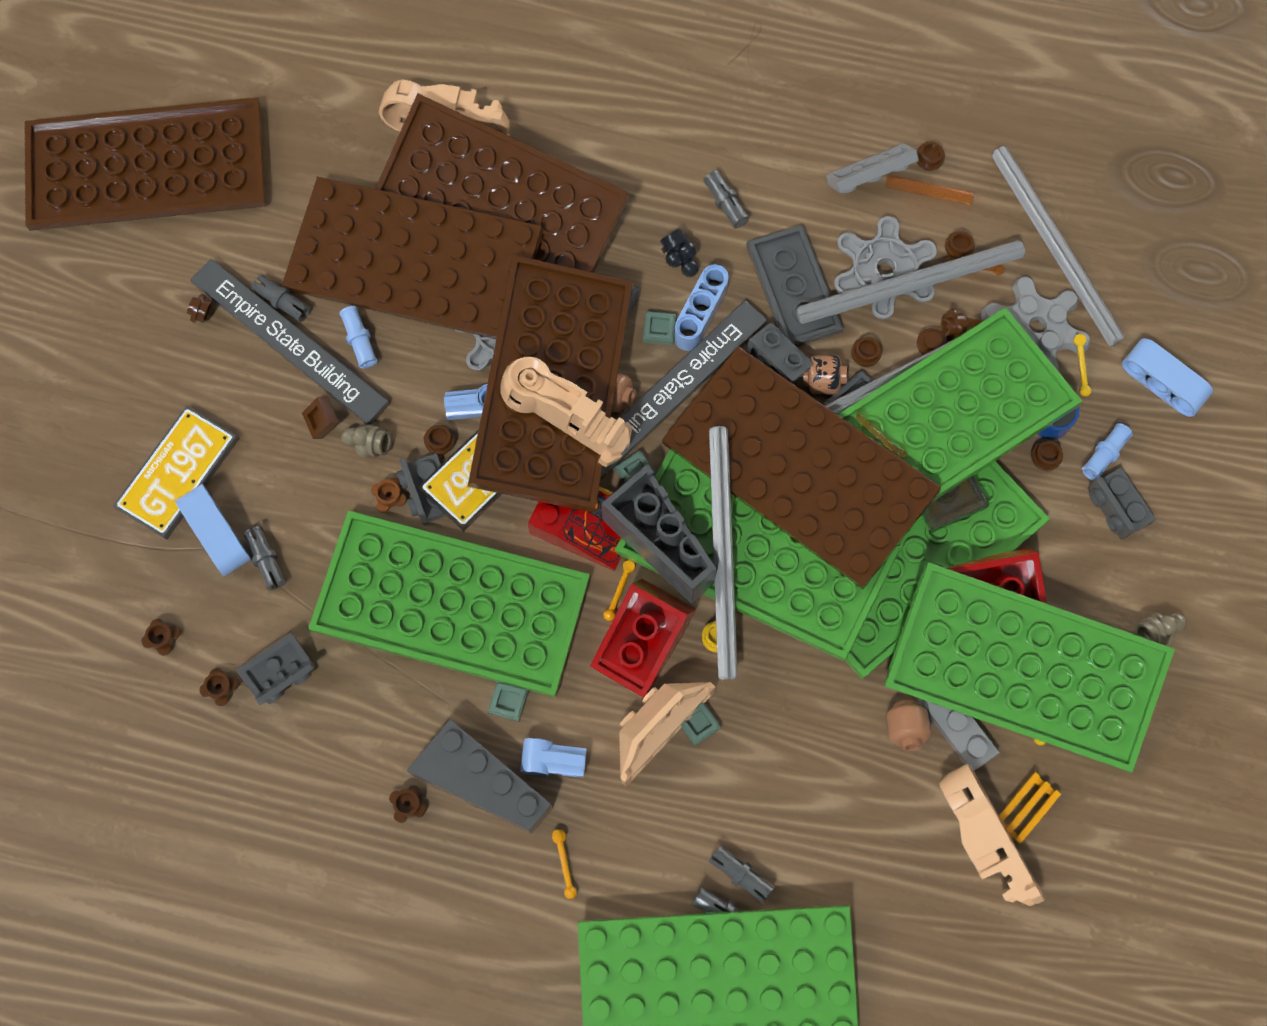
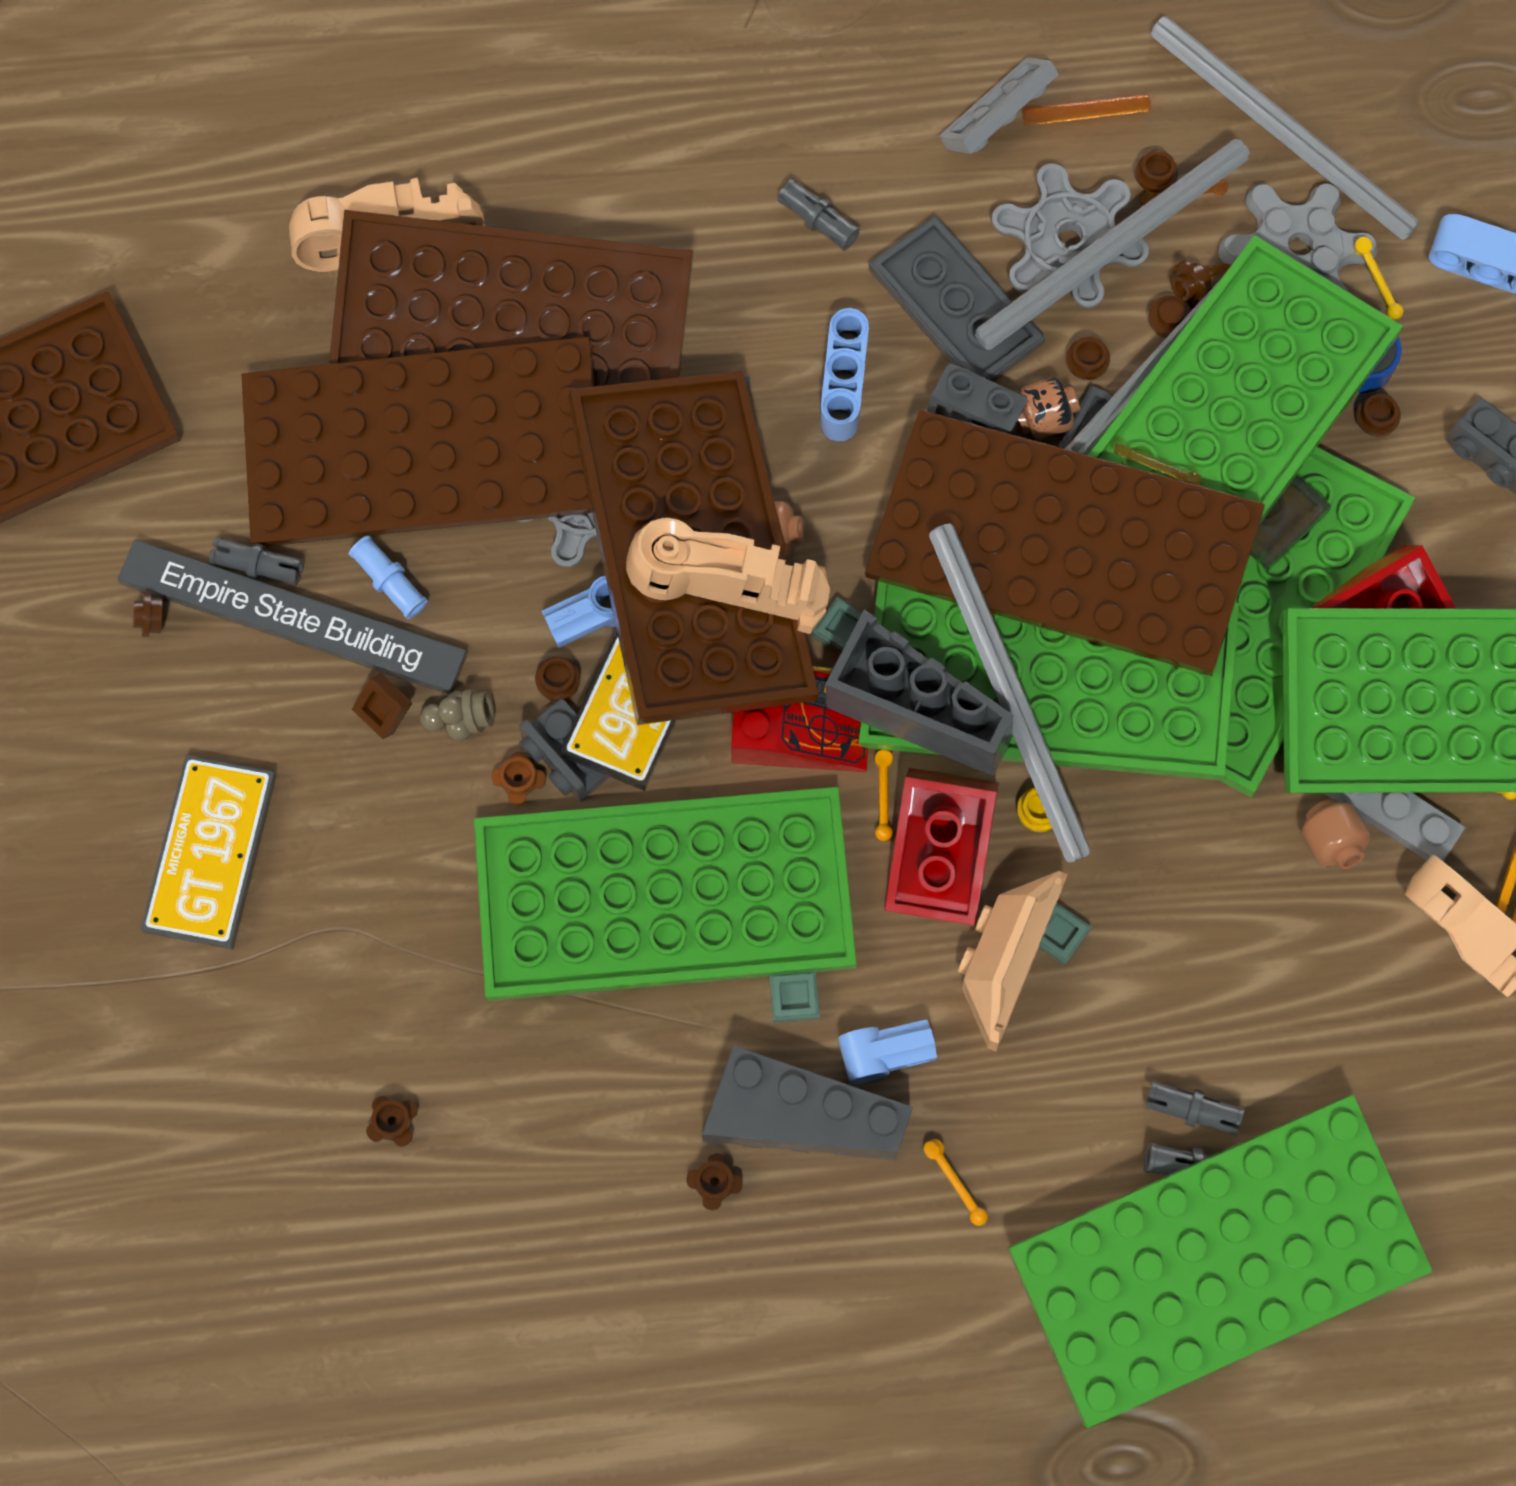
camera: 20 degrees left, 0 degrees up
reddish brown plate [141,619,180,656] -> none
light blue beam [175,484,251,577] -> none
dark grey bracket [236,632,315,705] -> none
dark grey pin [243,526,286,591] -> none
dark grey tile [600,300,767,481] -> none
sand green tile [643,311,676,346] -> none
black piece [660,229,699,277] -> none
reddish brown plate [917,141,945,171] -> none
light blue pin [1081,423,1133,481] -> none

